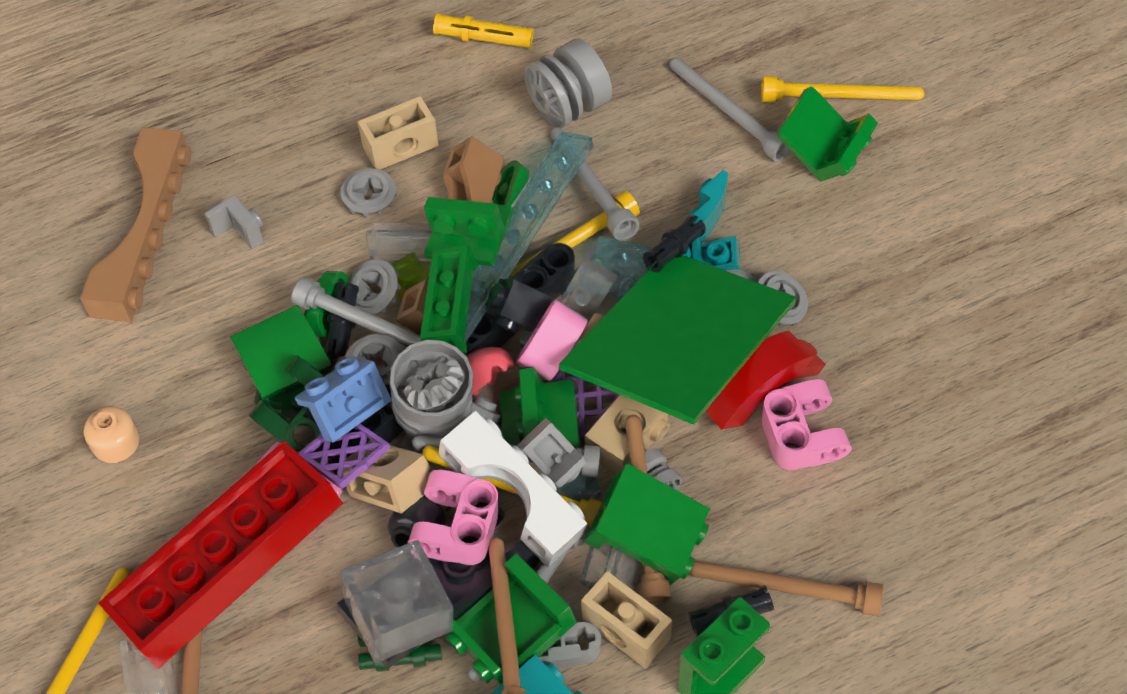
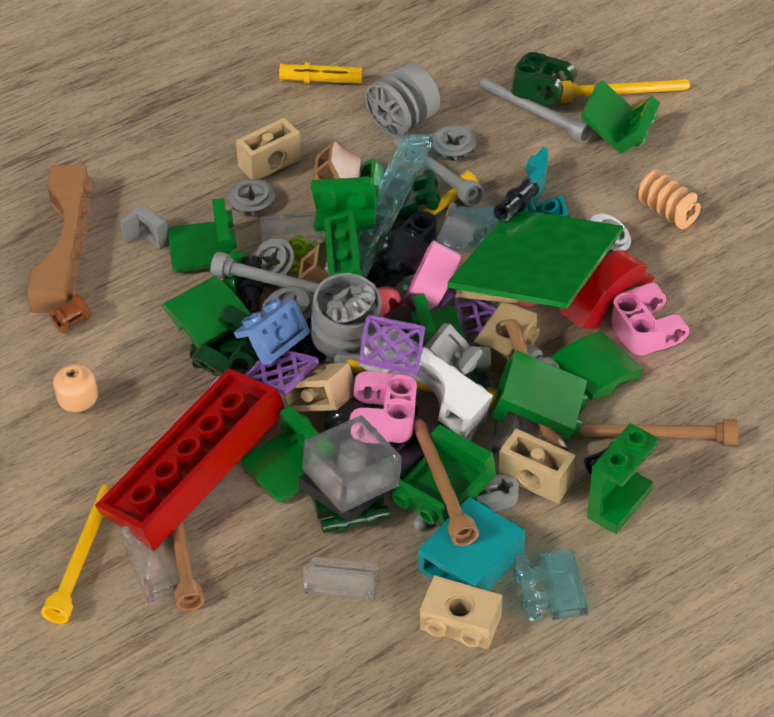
camera: 10 degrees left, 10 degrees down
none -> dark orange bush [49,294,91,333]
none -> green bracket [168,198,237,273]
none -> green bracket [241,405,333,503]
none -> medium lavender window [358,314,425,375]
none -> dark green plate [384,169,441,221]
none -> light grey gear [431,125,476,161]
none -> dark green piece [511,52,577,105]
none -> green slope [551,331,644,400]
none -> light nougat piece [636,169,701,229]

